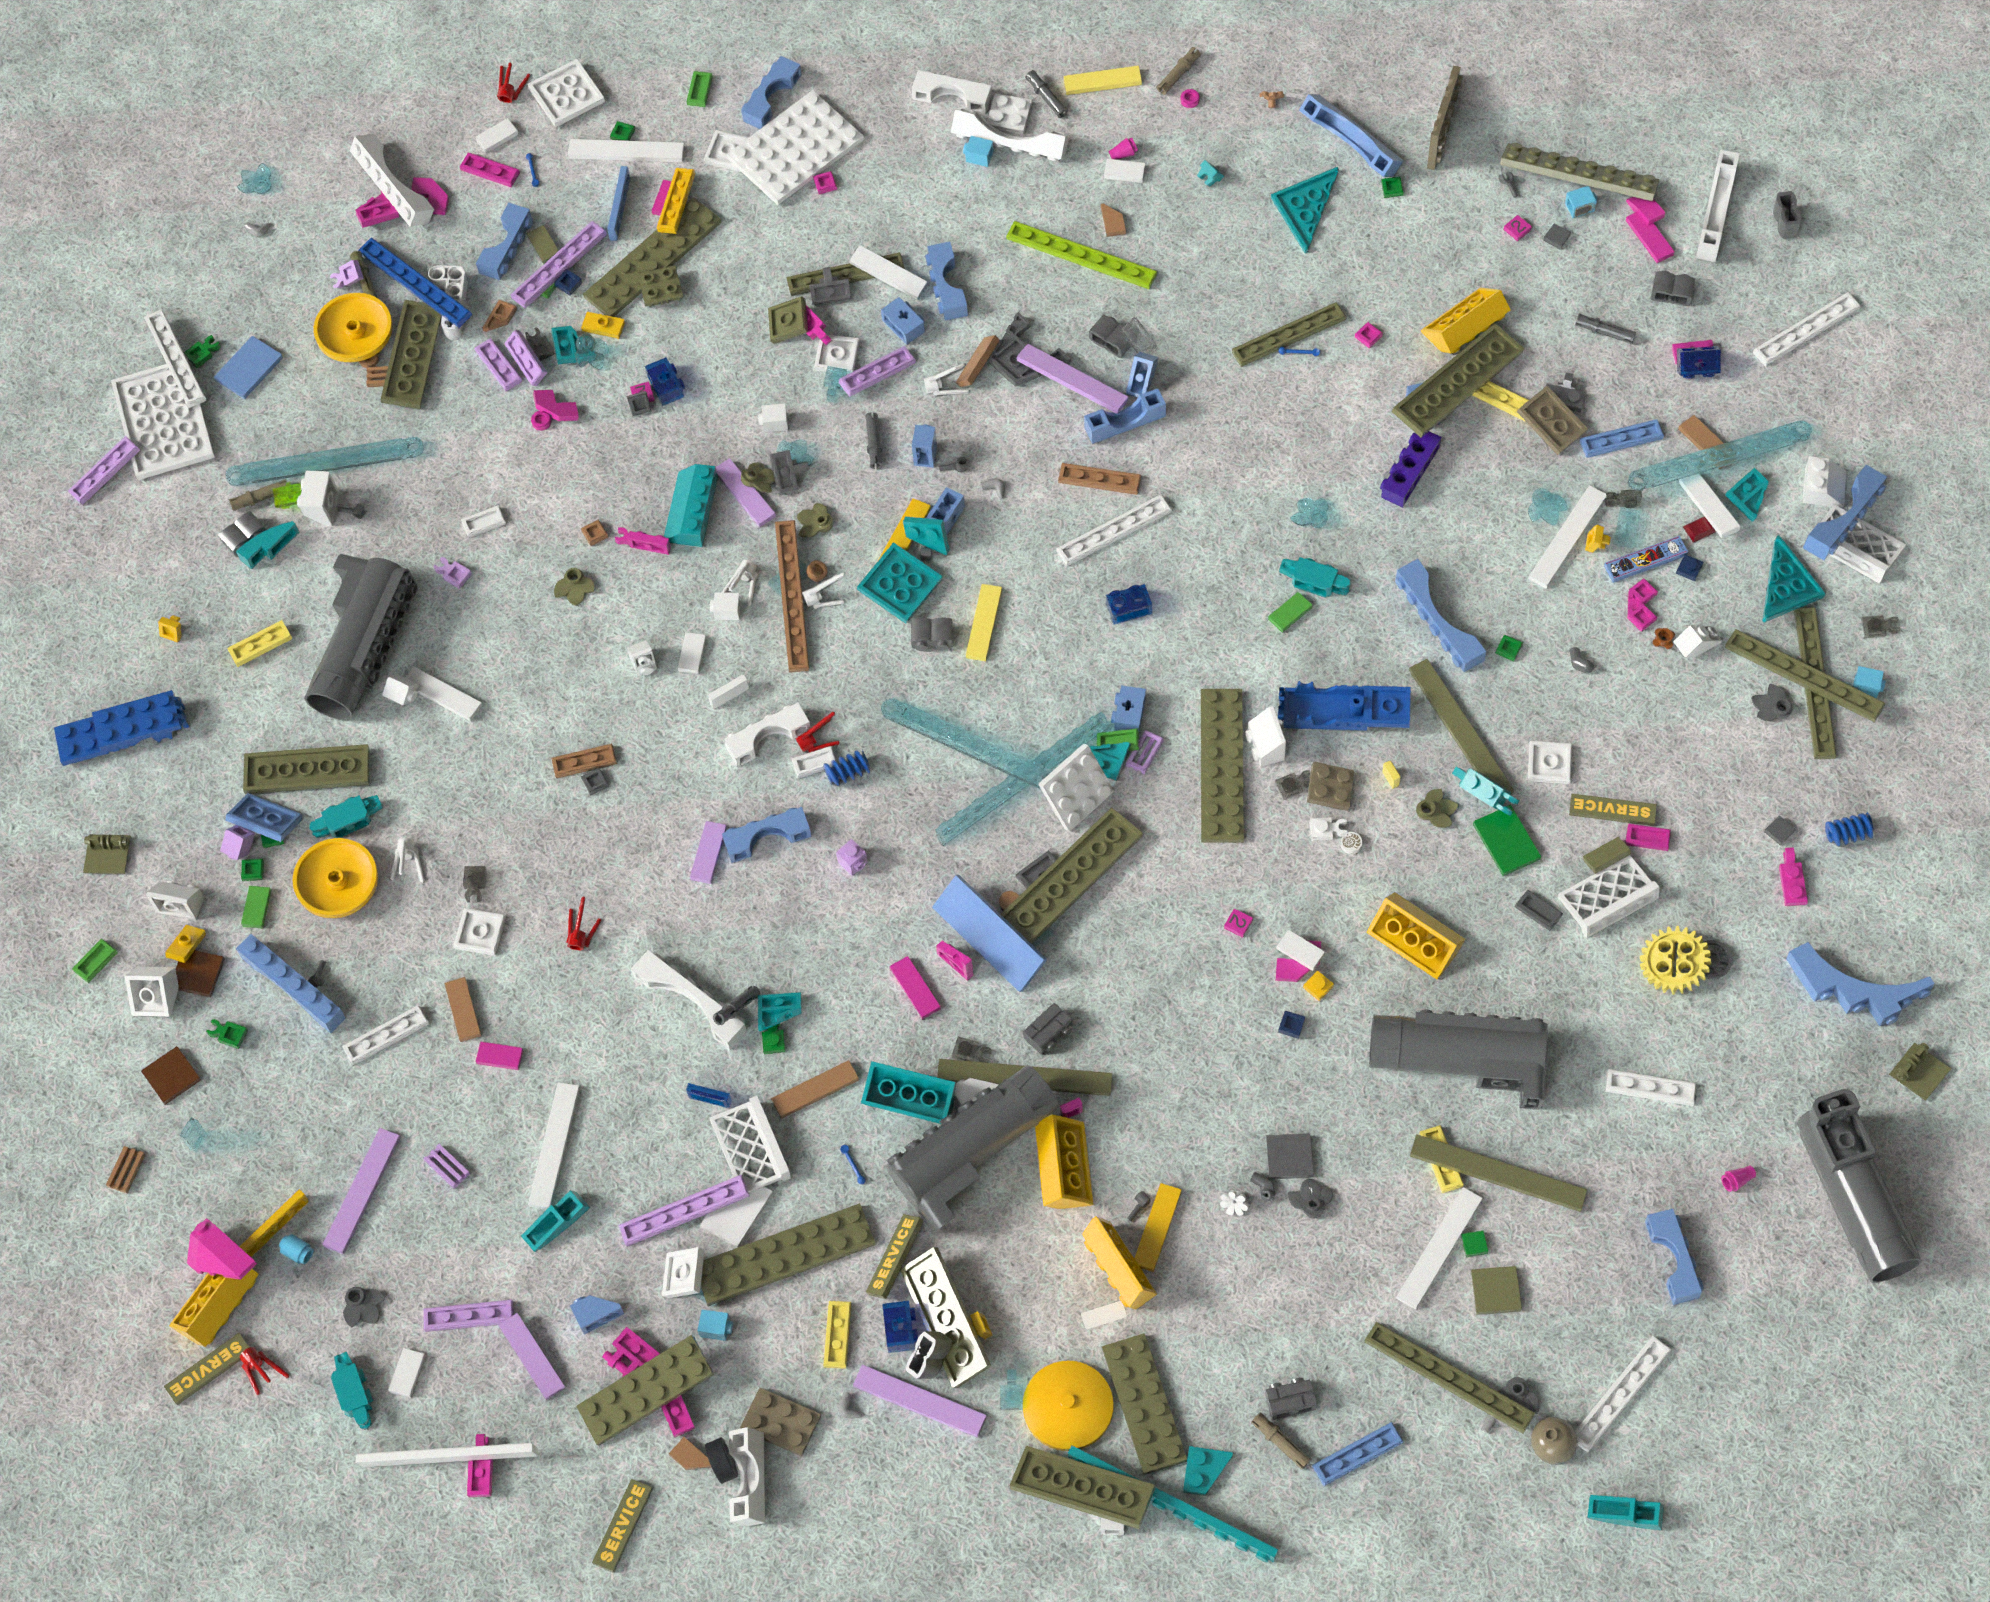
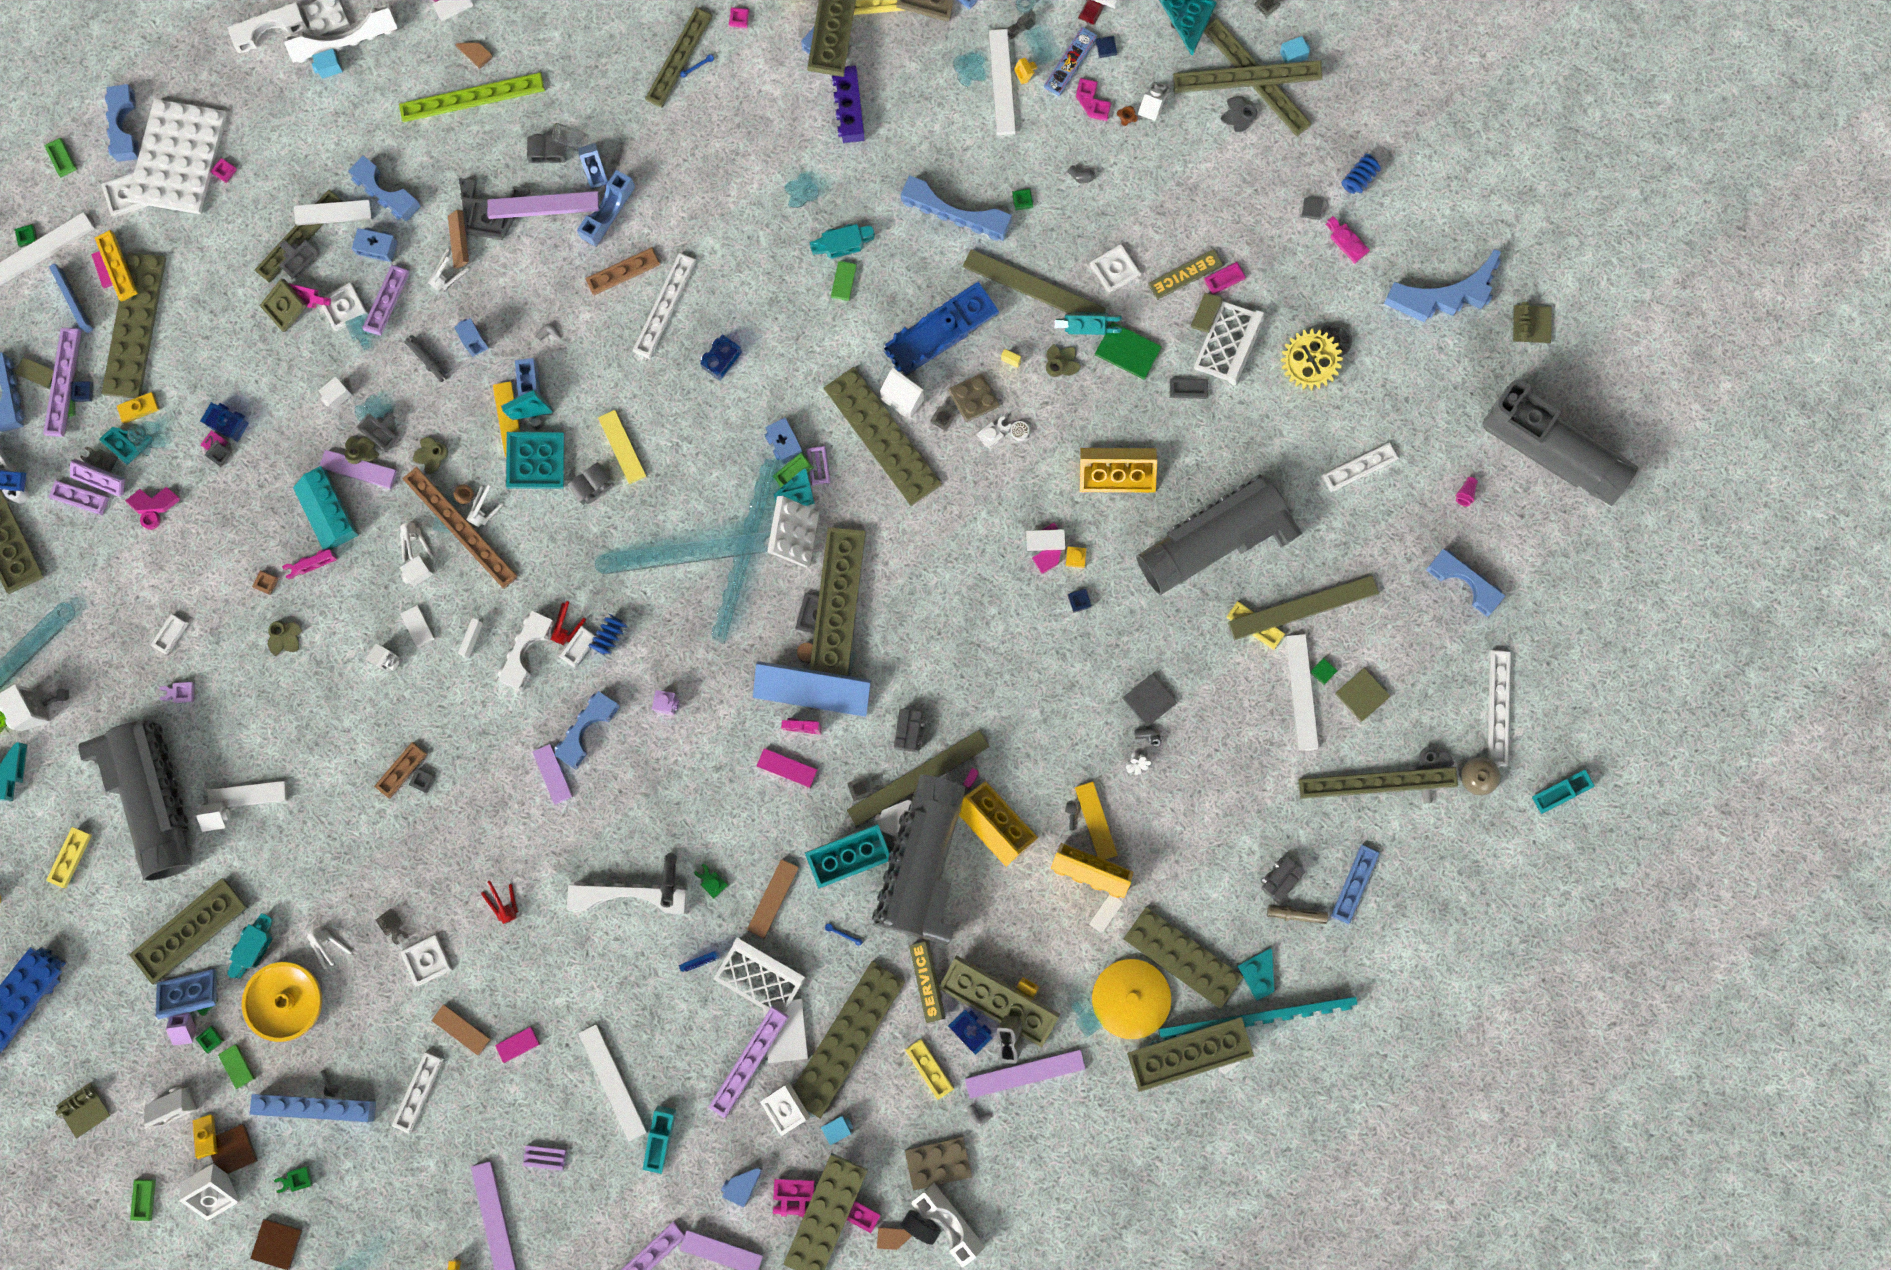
camera: 35 degrees left, 15 degrees up
medium nougat tile [482,300,517,332] -> none
olive hinge [637,265,683,307] -> none
teal wing [758,992,802,1031] -> none
dark grey hand [939,457,967,473] -> none
dark pink tile [1224,908,1253,938] -> none
dark grey plate [1288,1179,1333,1219] -> none

